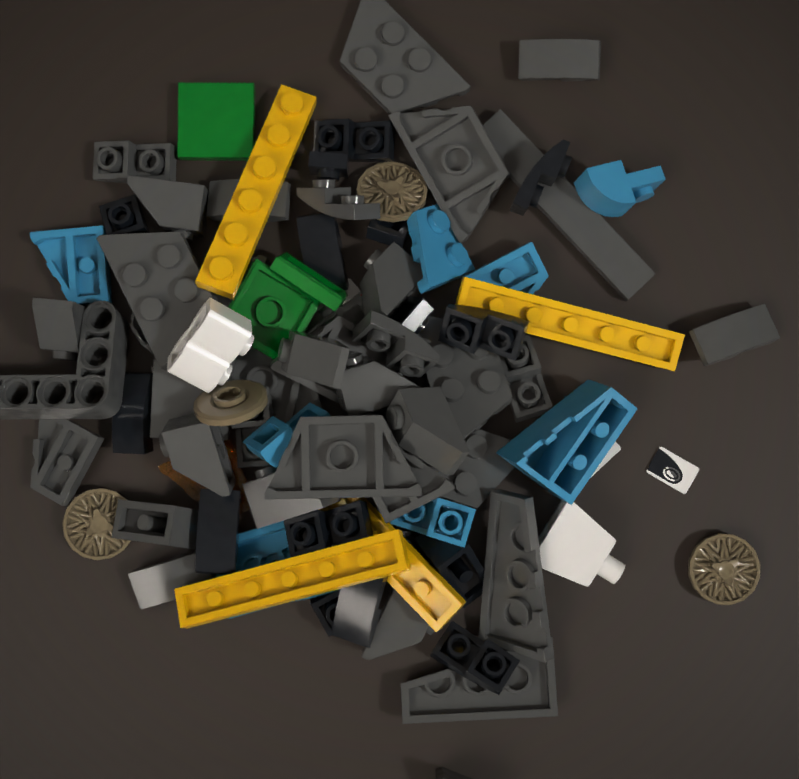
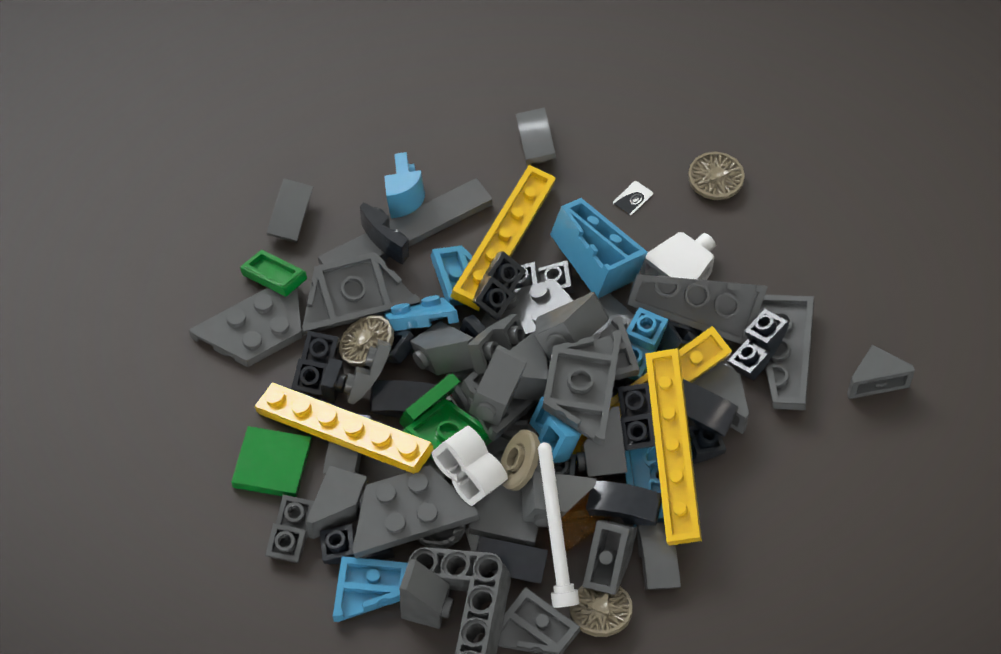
camera: 75 degrees left, 30 degrees down
none -> green tile [240,249,307,297]
none -> white piece [538,442,580,608]

